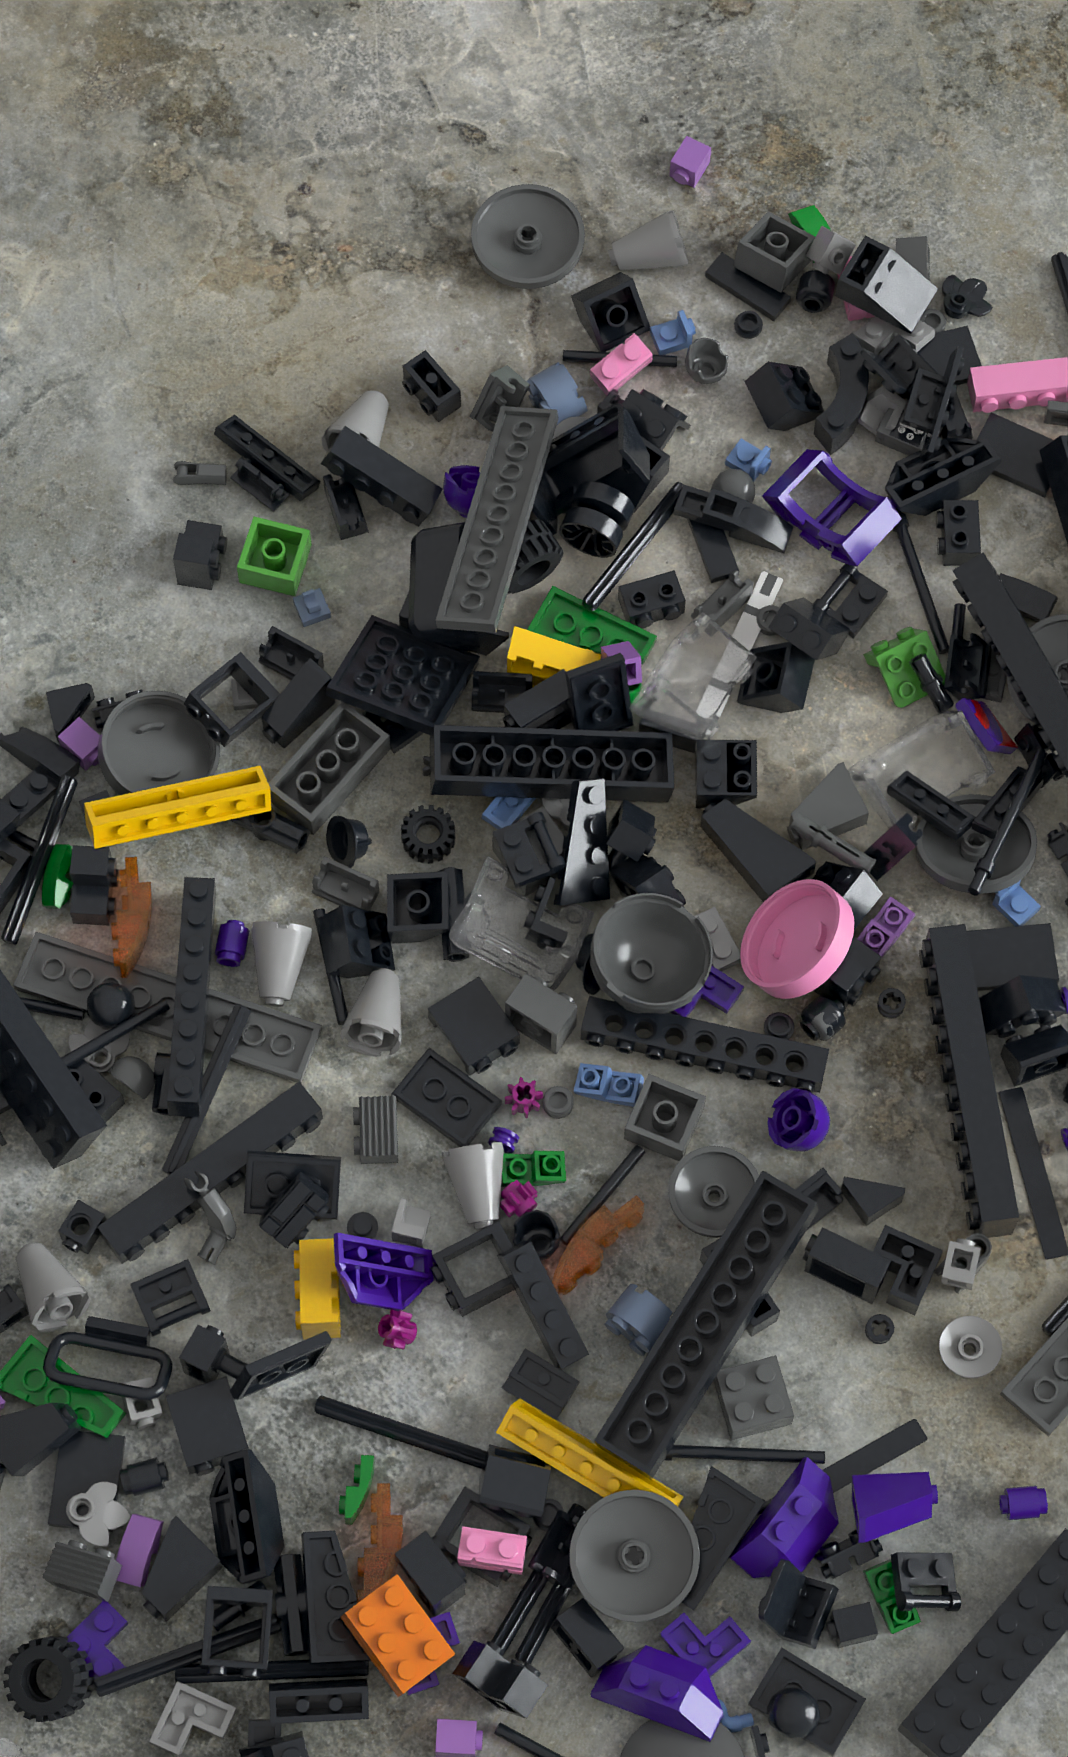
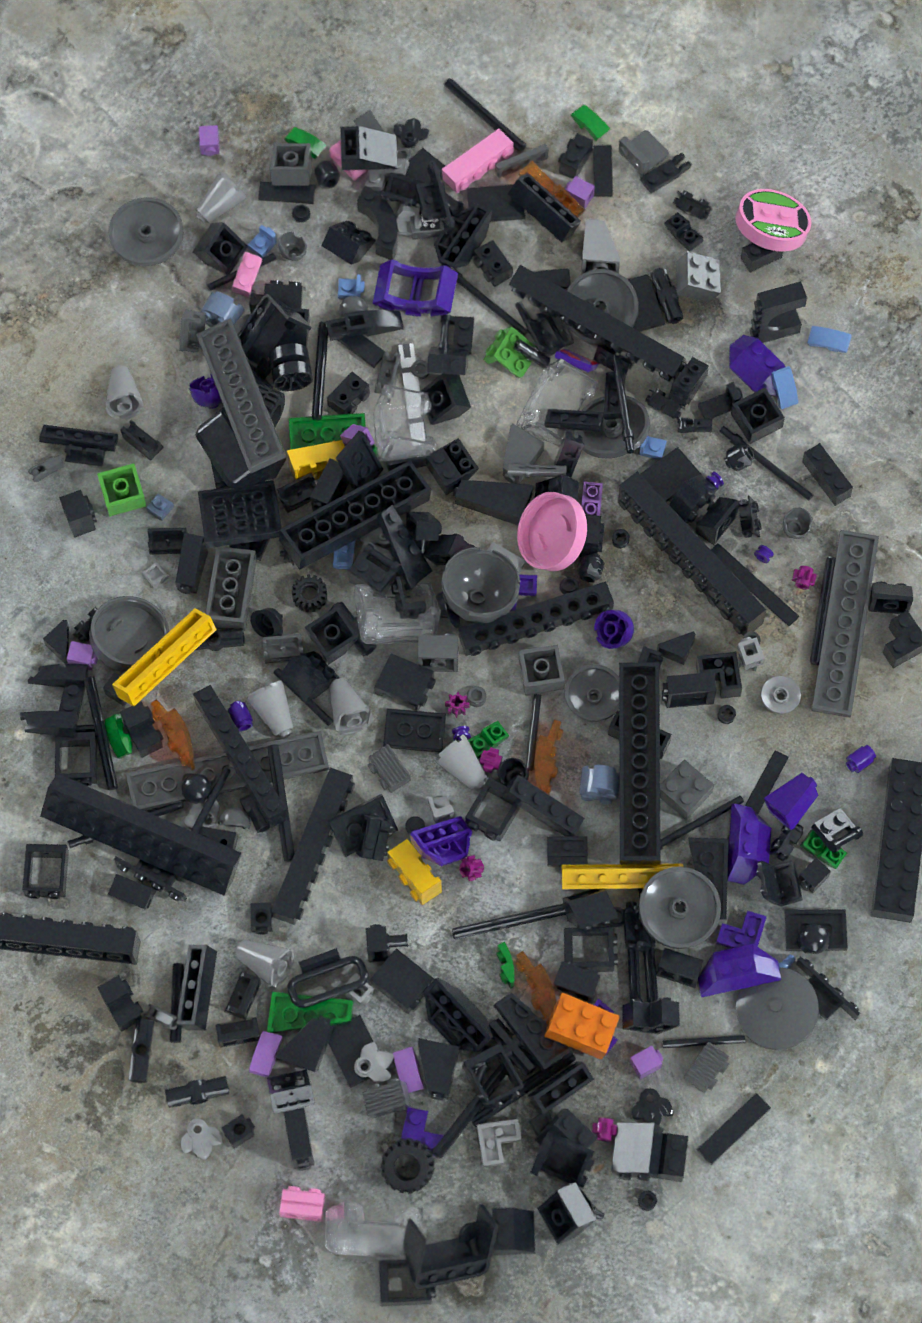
camera: 30 degrees left, 0 degrees up
black brick [120,1457,169,1496] -> none
black plate [130,1259,211,1337] -> none
black window [184,652,280,747] -> none
dark grey arm [184,1171,237,1265] -> none
black tile [230,1331,332,1400] -> none
black brick [320,426,443,527] -> none
black brick [402,350,461,422] -> none
bright pink brick [457,1526,527,1575] -> none
medium blue slope [573,1063,644,1107] -> none
light grey brick [806,226,856,275] -> none

